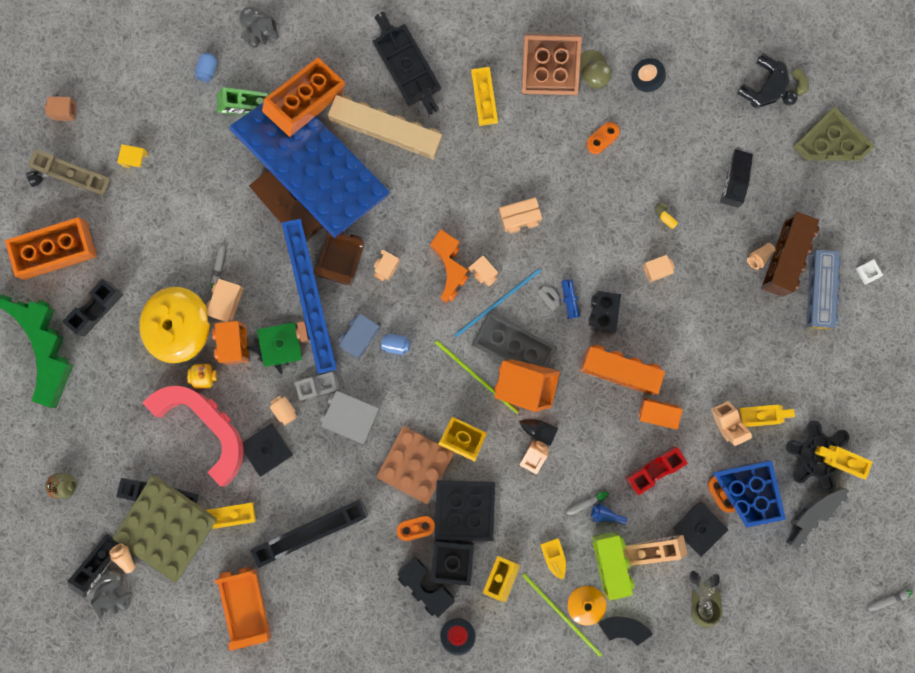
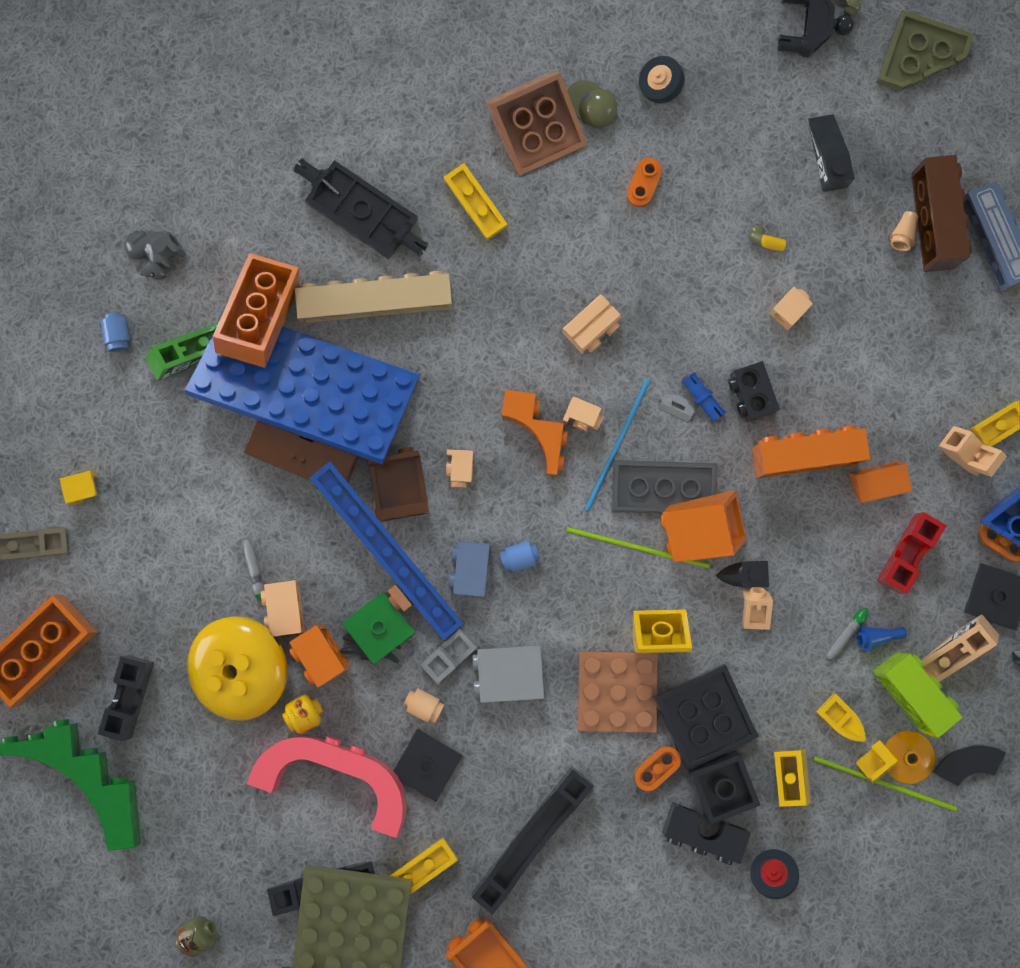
camera: 25 degrees left, 0 degrees up
none -> yellow panel [856,740,898,784]

